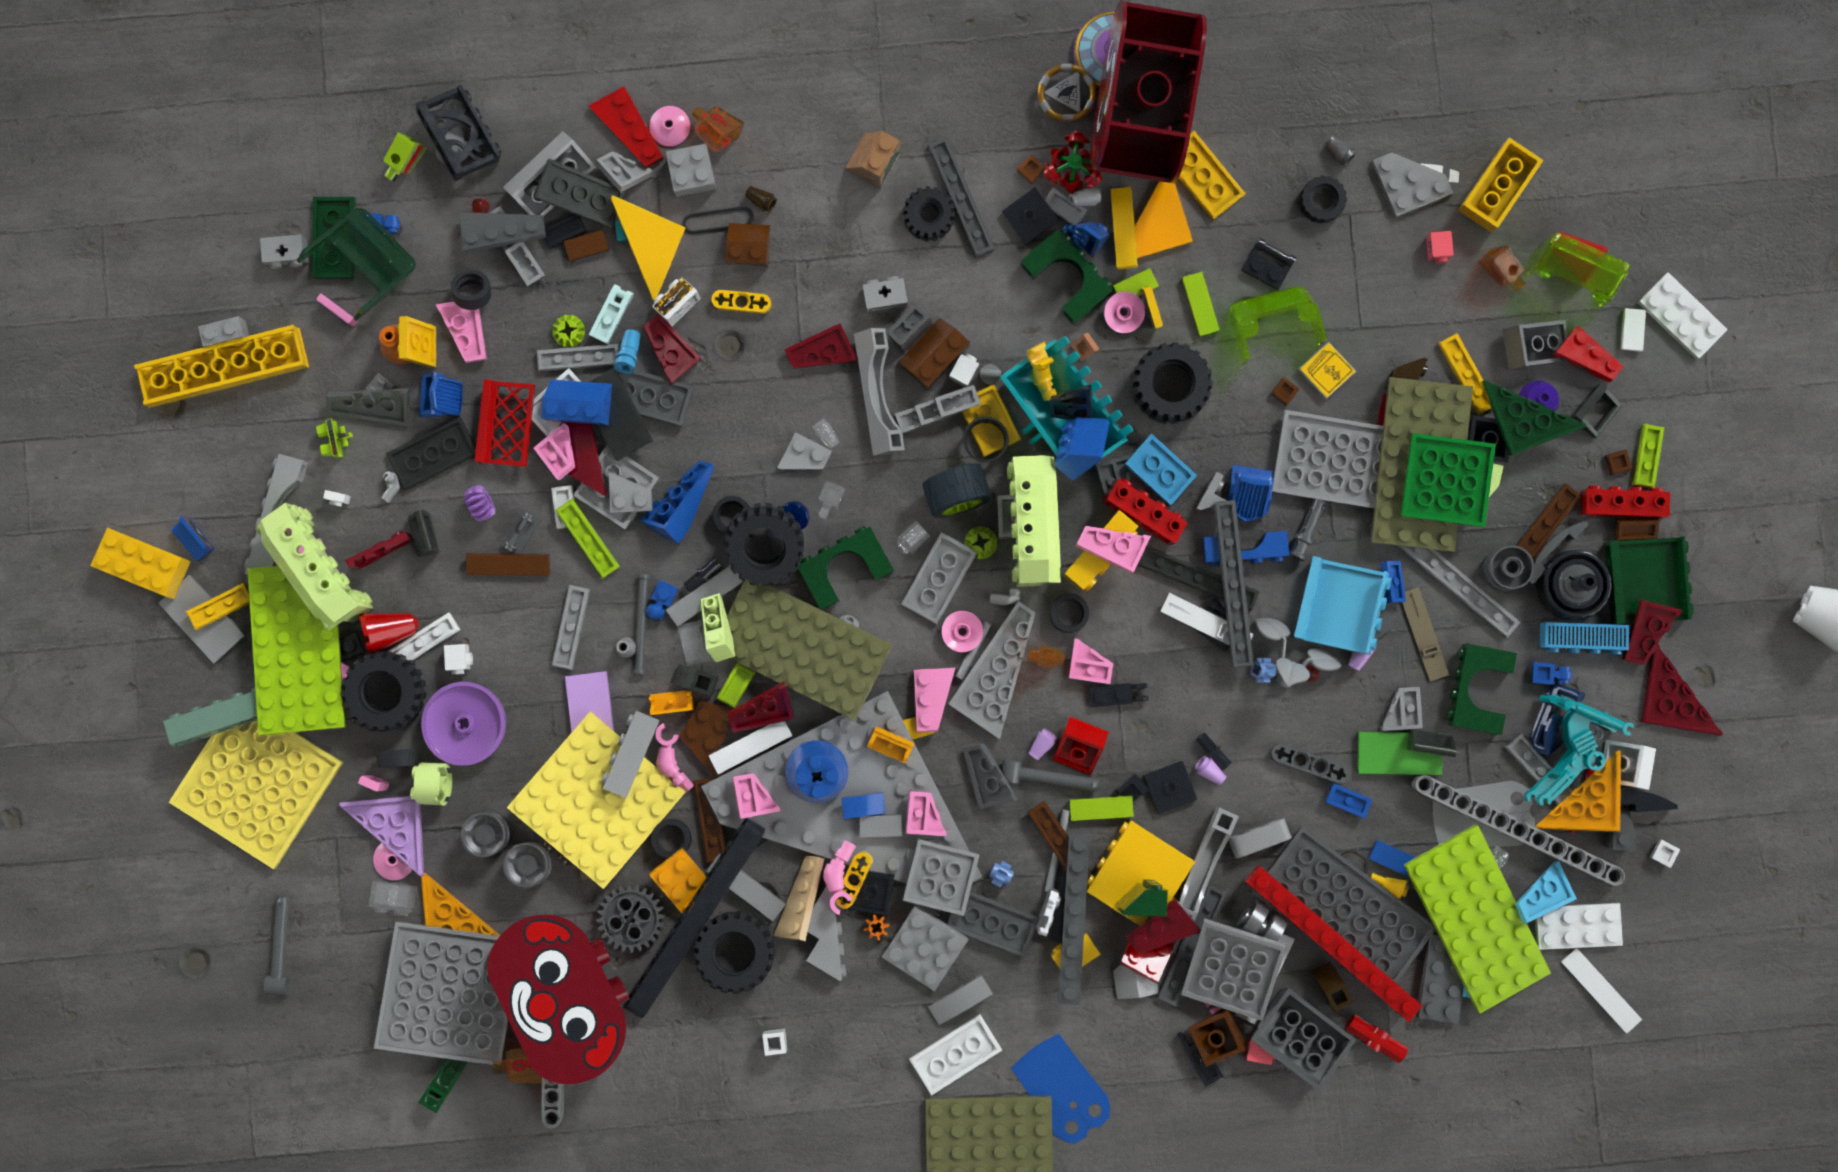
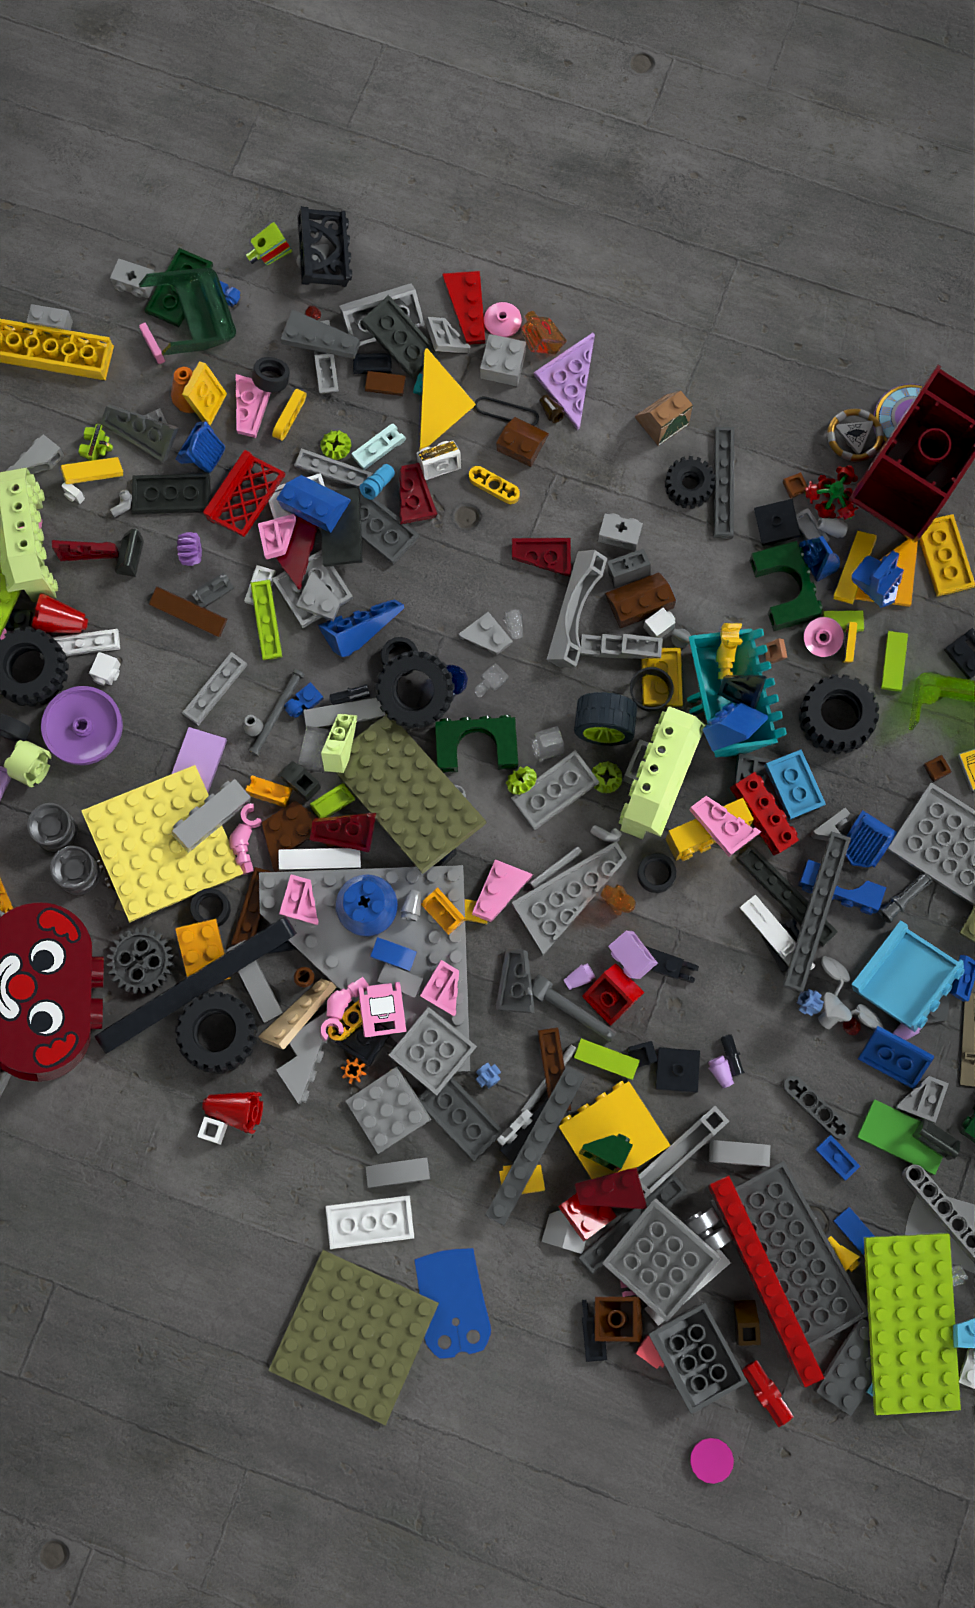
camera: 25 degrees right, 10 degrees down
bright pink dish [942,611,983,652] -> none
bright pink wing [1069,638,1113,684] -> none
none -> yellow tile [61,457,123,484]
none -> red cone [202,1091,263,1134]
none -> yellow beam [272,389,306,441]
none -> reddish brown cone [294,967,314,987]
none -> bright pink container [358,982,406,1037]
none -> light grey cone [400,890,422,922]
none -> lime gear [506,766,537,795]
none -> lavender tile [534,333,595,430]
none -> lavender brick [608,930,658,979]
none -> dark pink tile [690,1437,734,1484]
none -> blue piece [851,550,904,608]
none -> blue tile [858,1026,934,1089]

